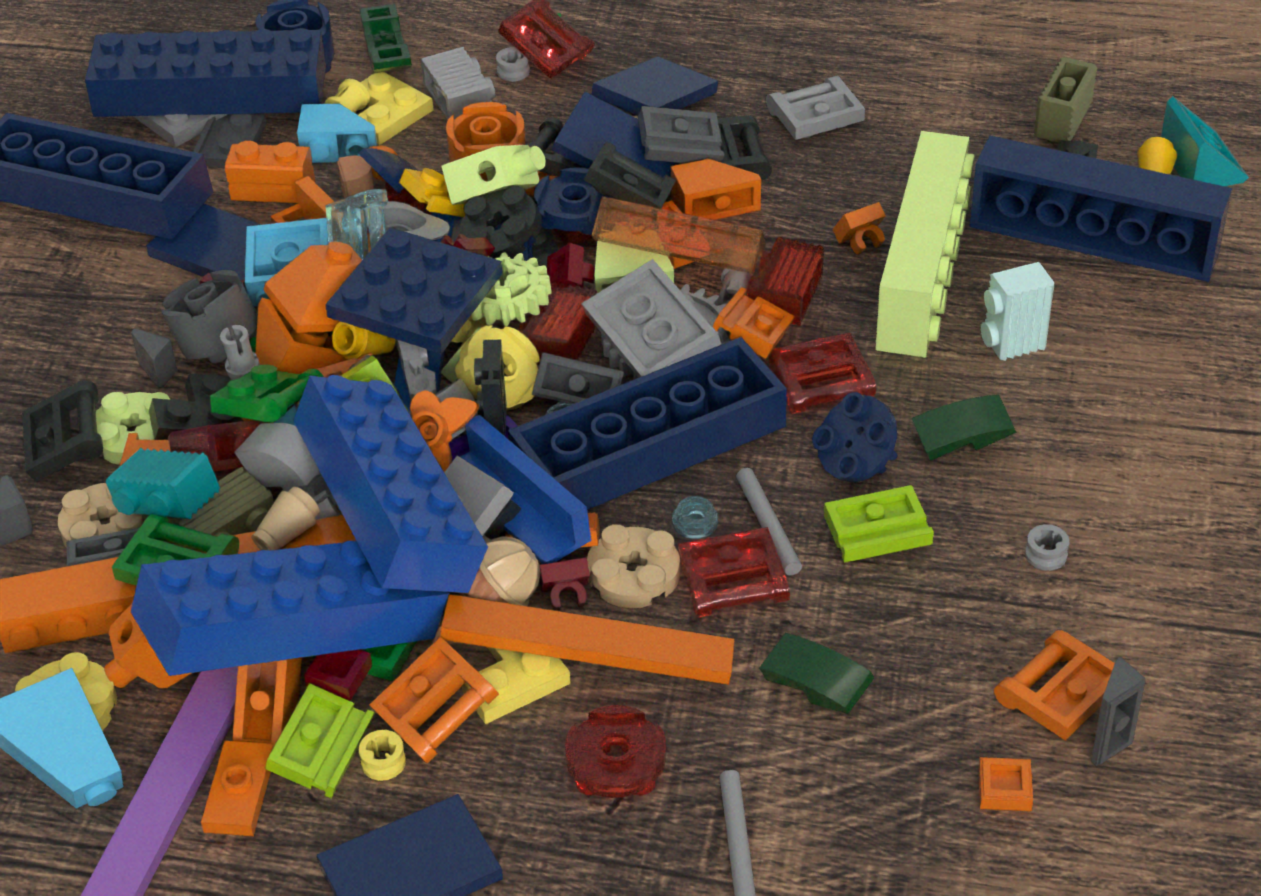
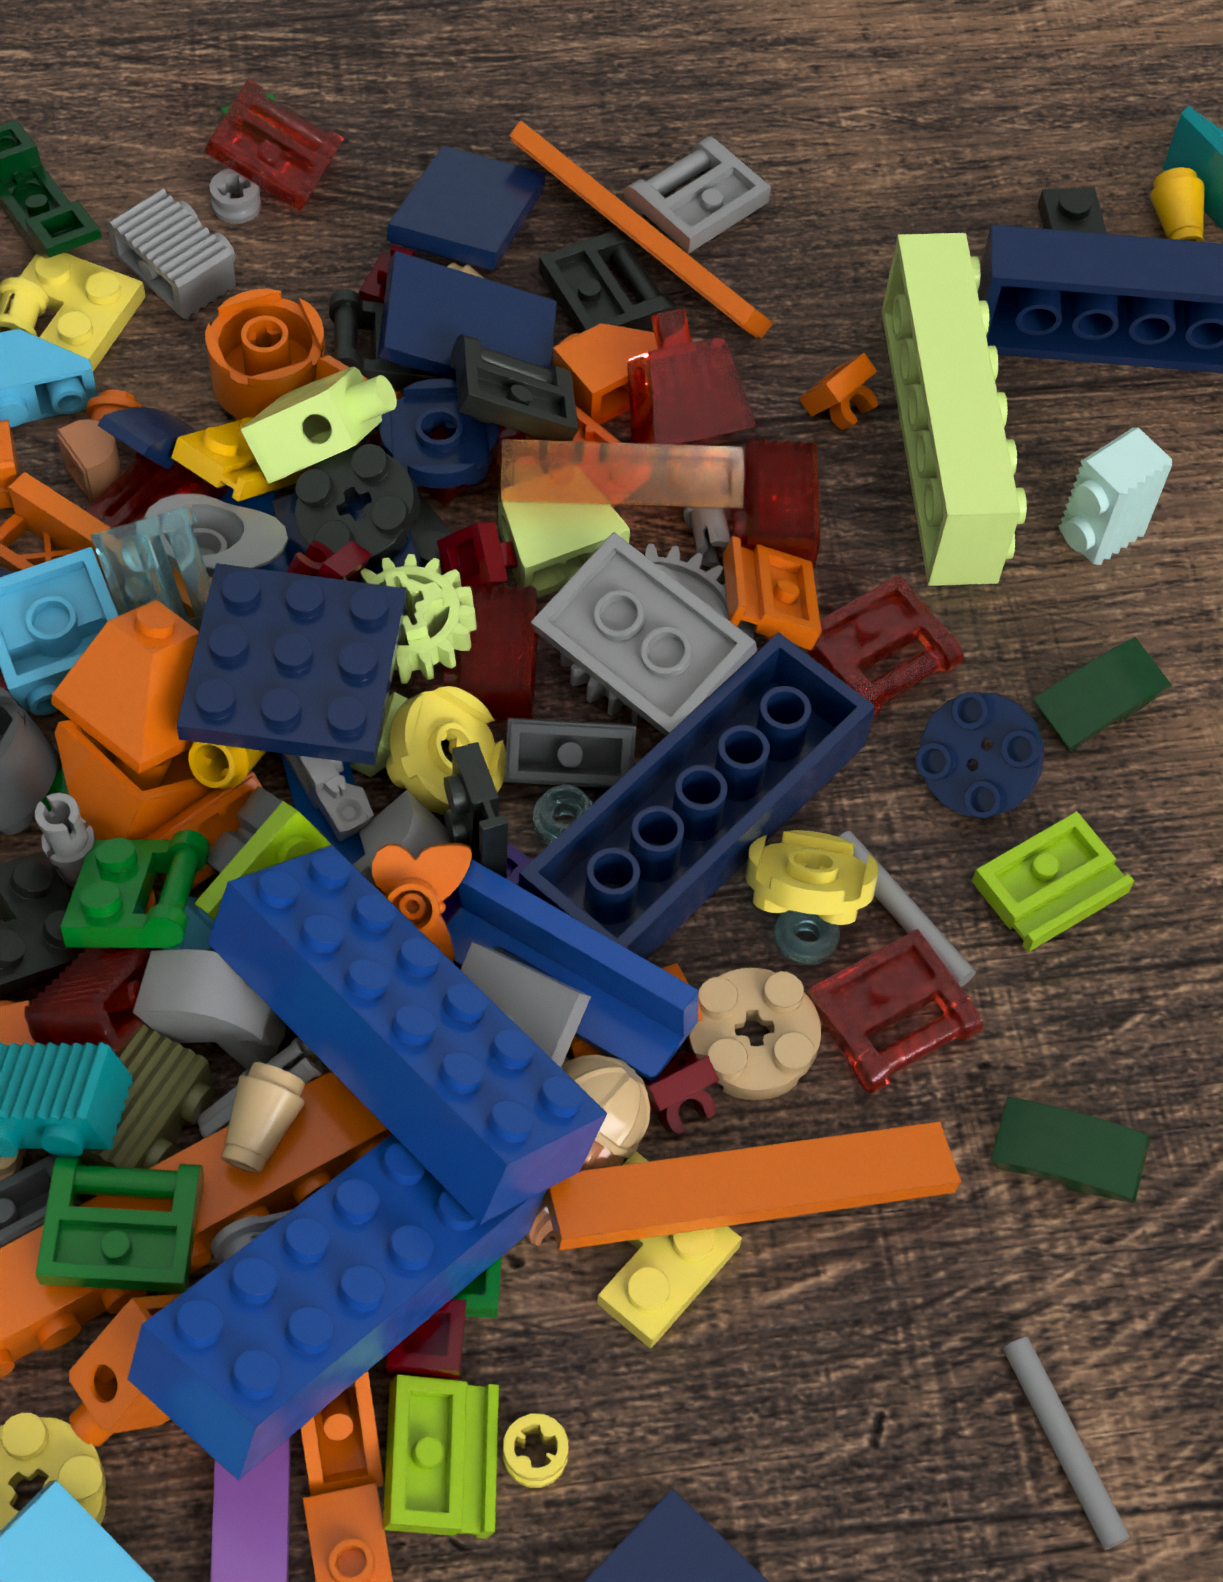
camera: 25 degrees left, 15 degrees up
orange plate [369,636,499,764] -> none
clear red plate [565,705,666,798] -> none
dark grey plate [638,106,724,163] -> none
olive brick [1034,57,1098,143] -> none
none -> orange tile [509,120,774,339]
none -> clear red torso [627,309,756,454]
none -> light yellow plate [745,830,879,925]

